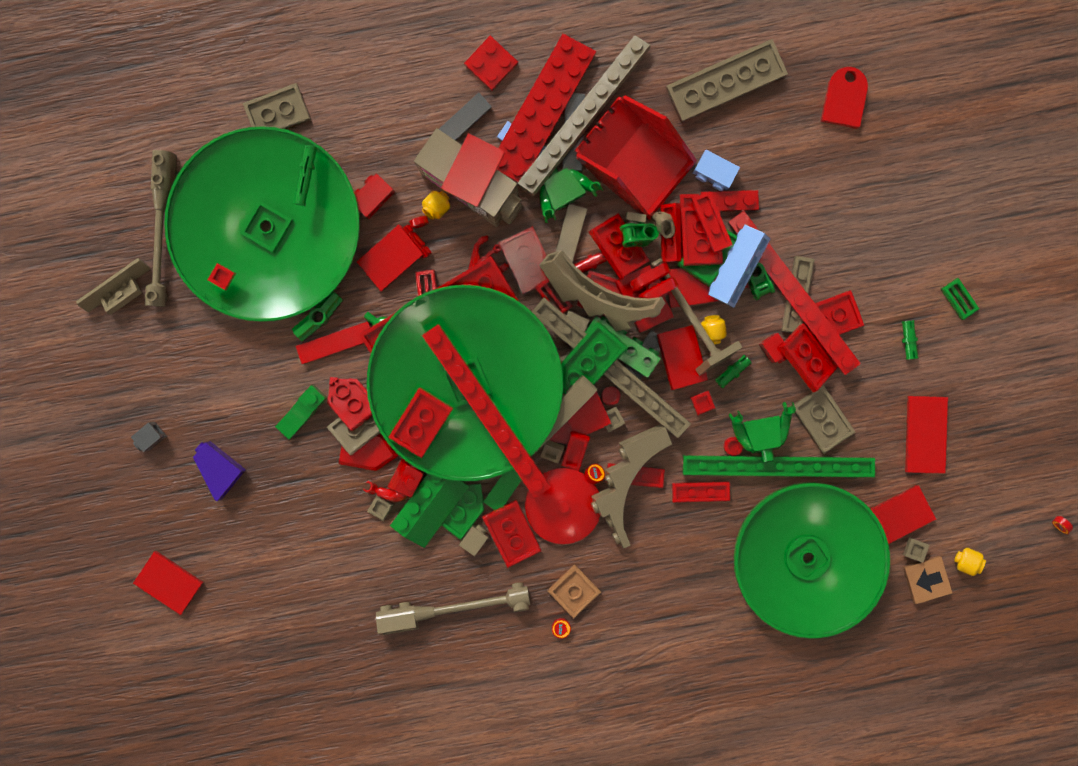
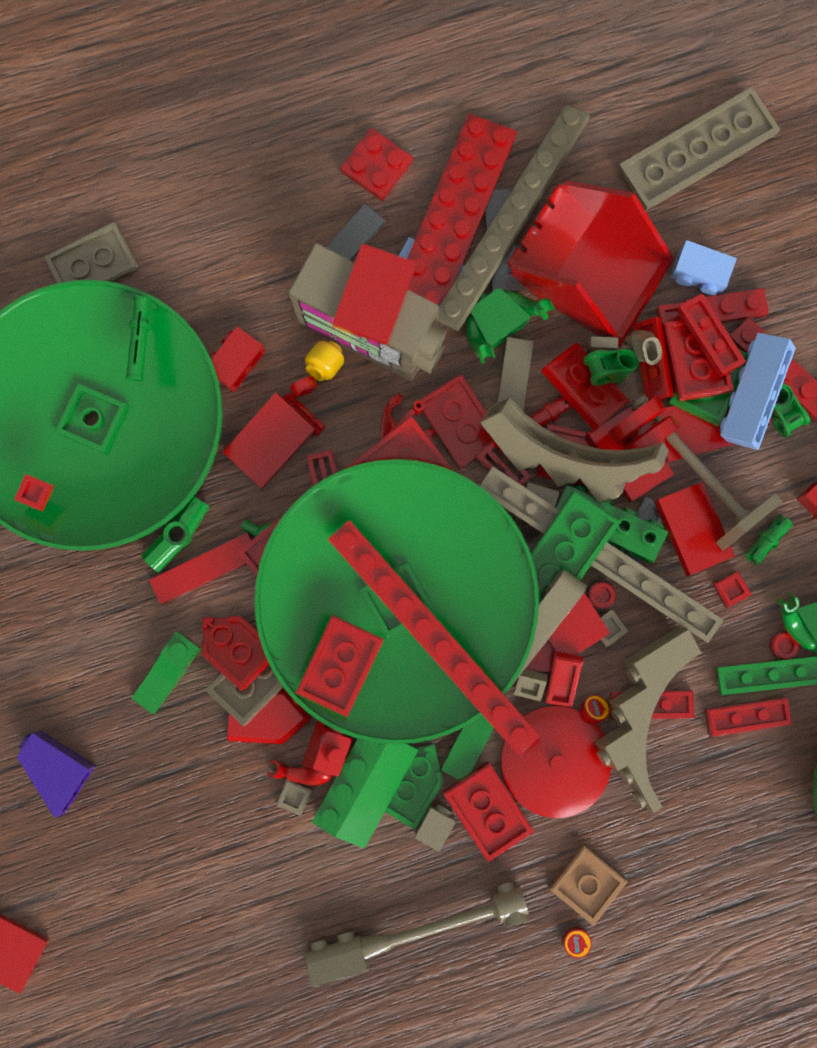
camera: 10 degrees left, 5 degrees down
yellow head [701,315,727,345] -> none

